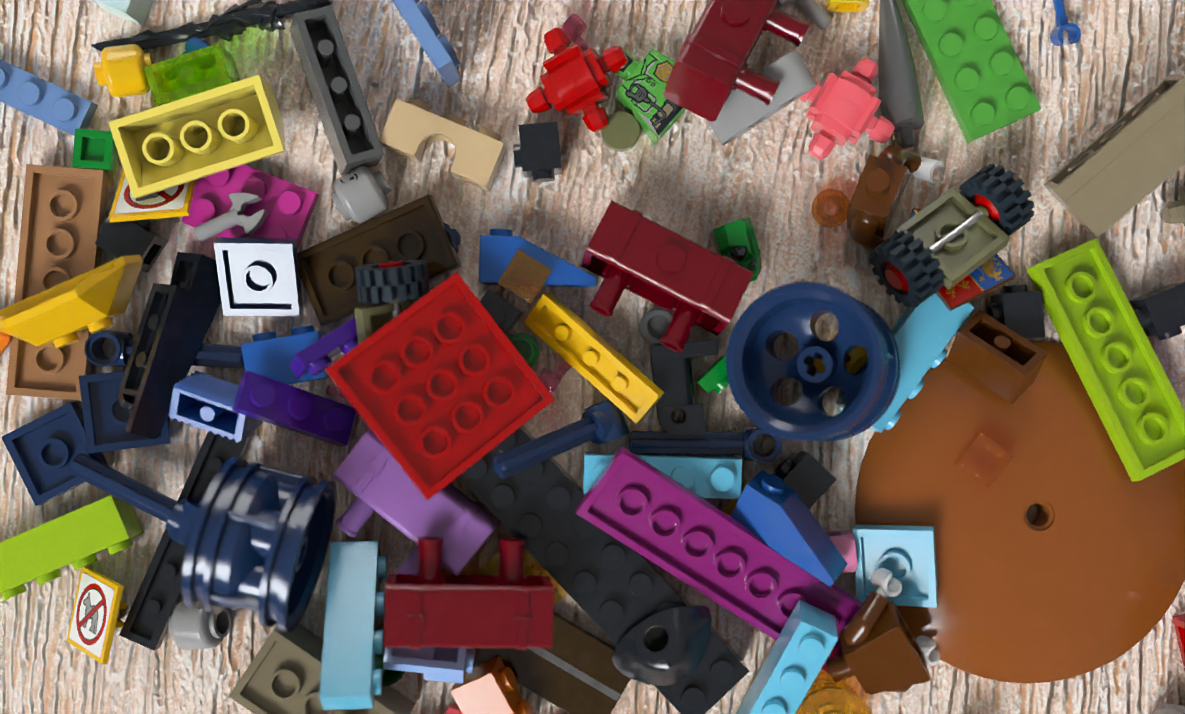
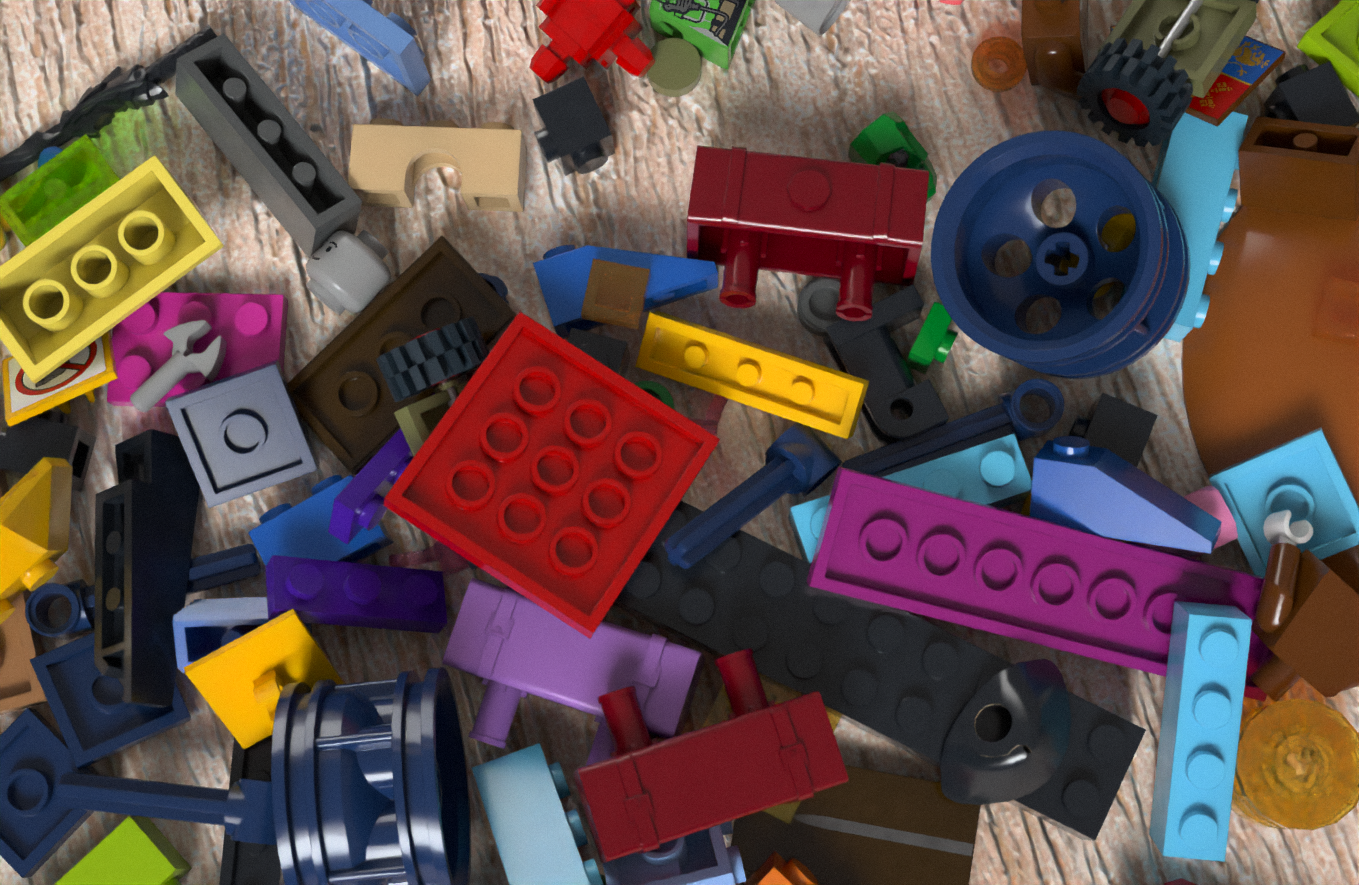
camera: 15 degrees left, 10 degrees down
none -> yellow piece [184,609,346,749]

